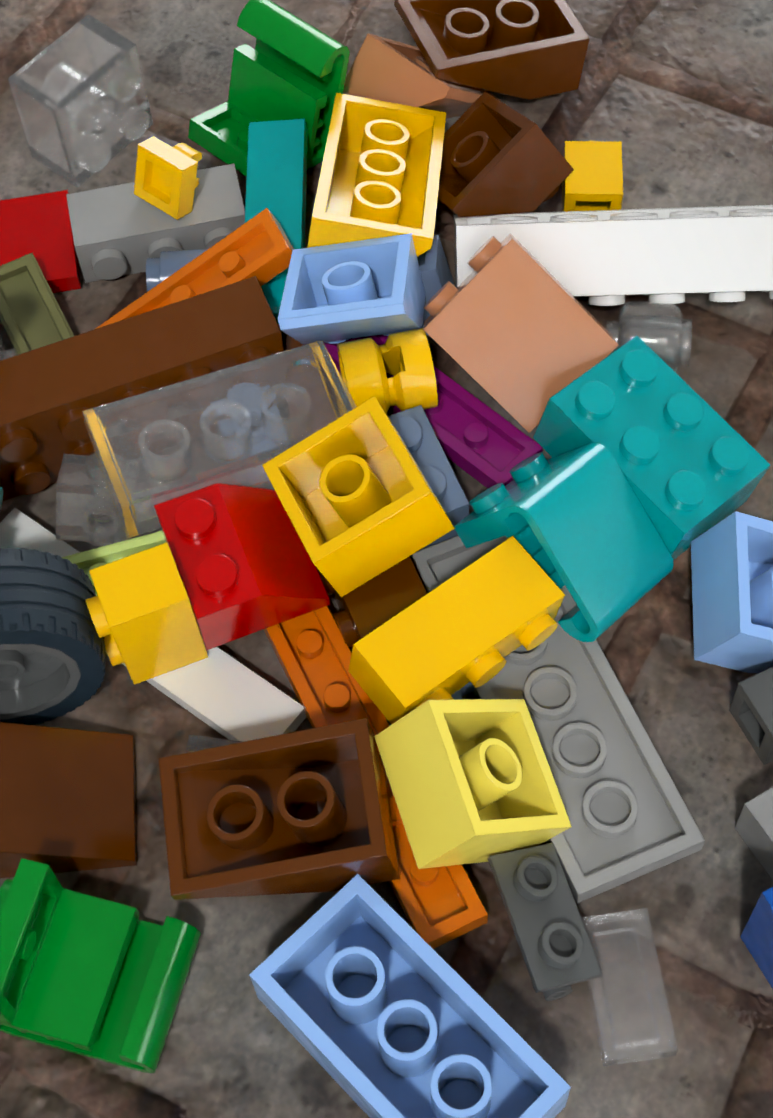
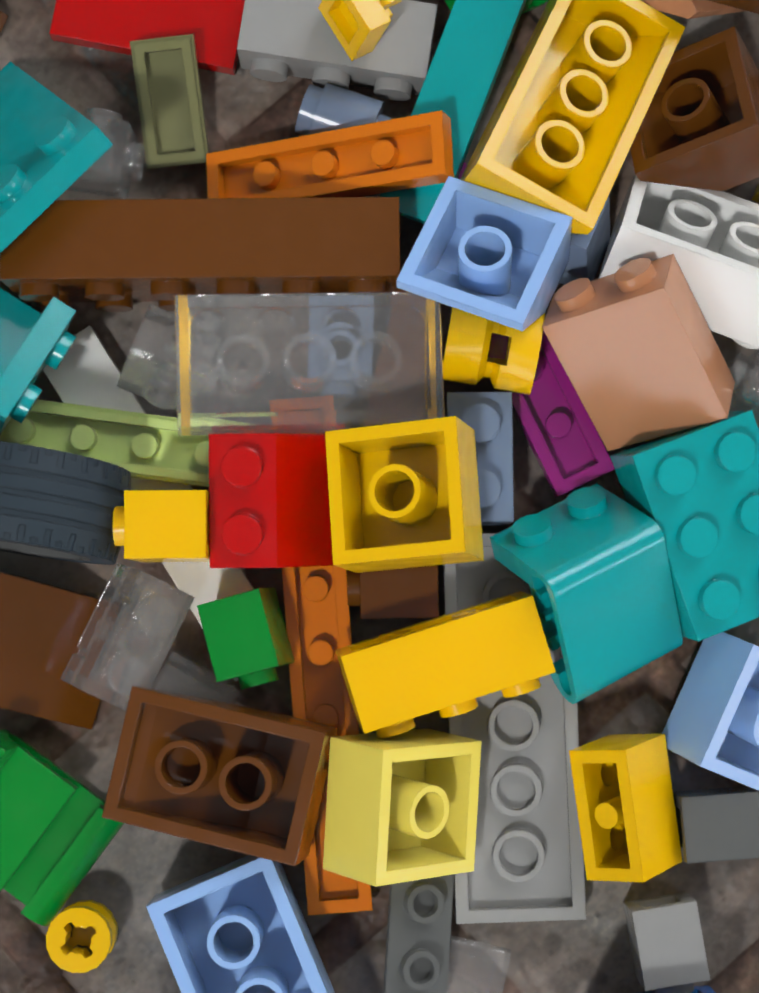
camera: 15 degrees right, 25 degrees up
none -> yellow wheel [46,900,118,973]
none -> clear brick [60,563,195,711]
none -> green brick [197,588,295,690]
none -> yellow brick [569,734,682,882]

